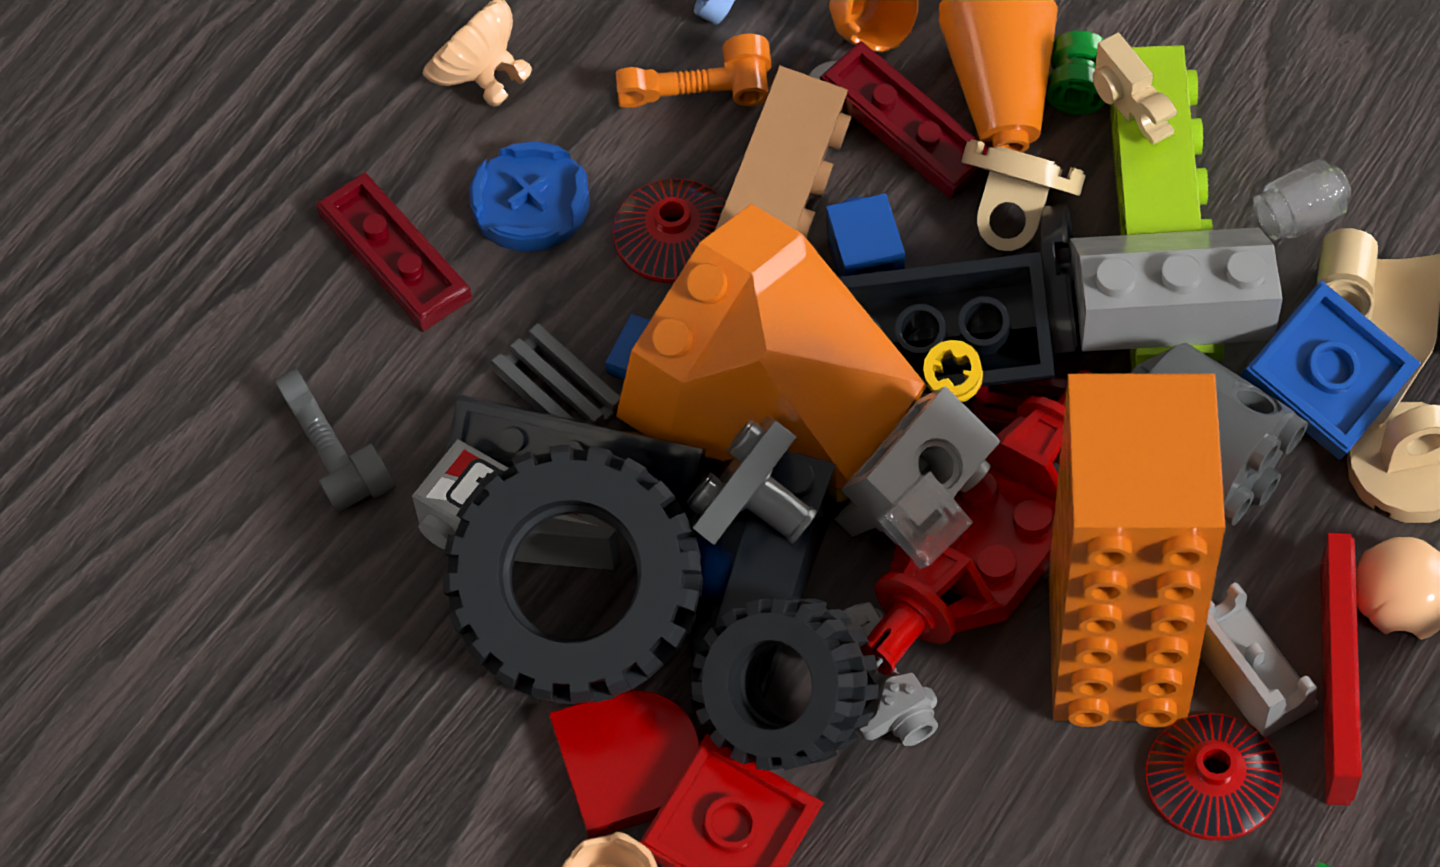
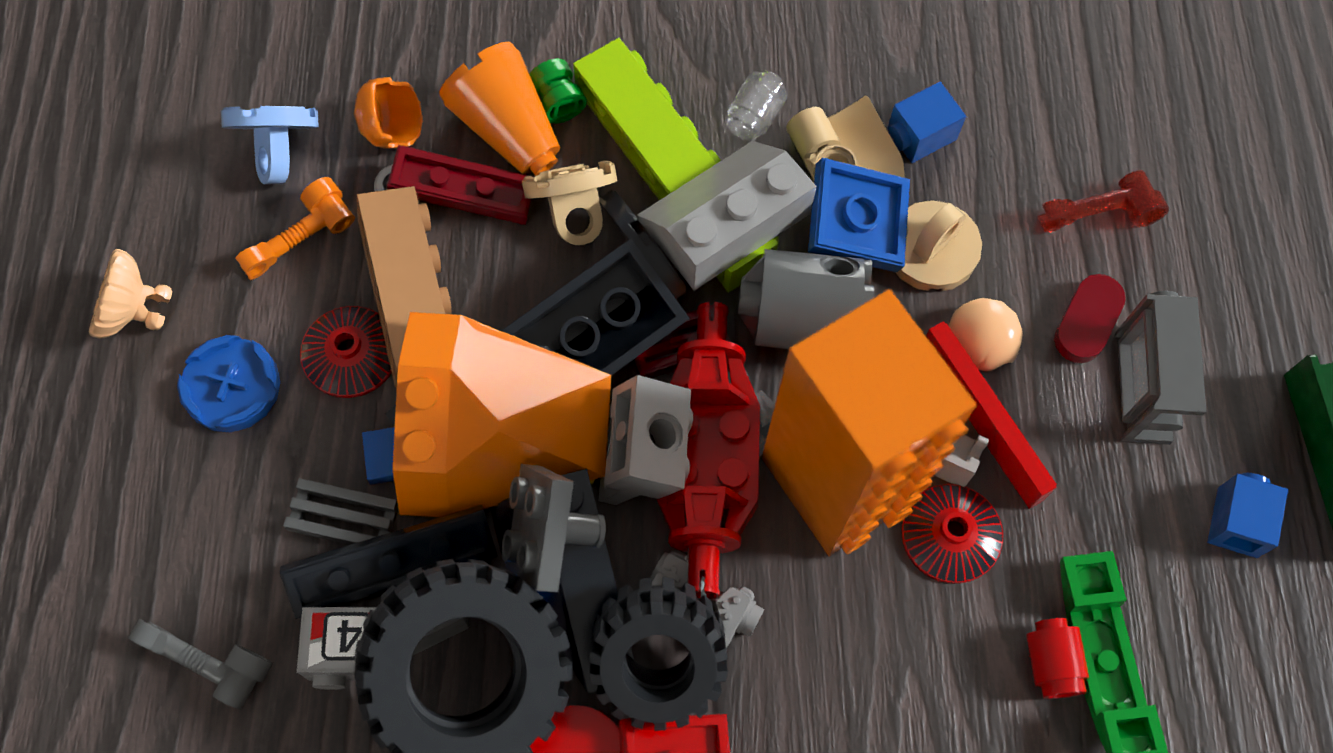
camera: 40 degrees left, 10 degrees up
dark red tile [316,172,472,332] -> none
blue brick [826,193,905,277] -> none
clear tile [877,472,973,569] -> none
yellow bush [923,340,983,402] -> none
tan plate [1093,32,1177,145] -> none

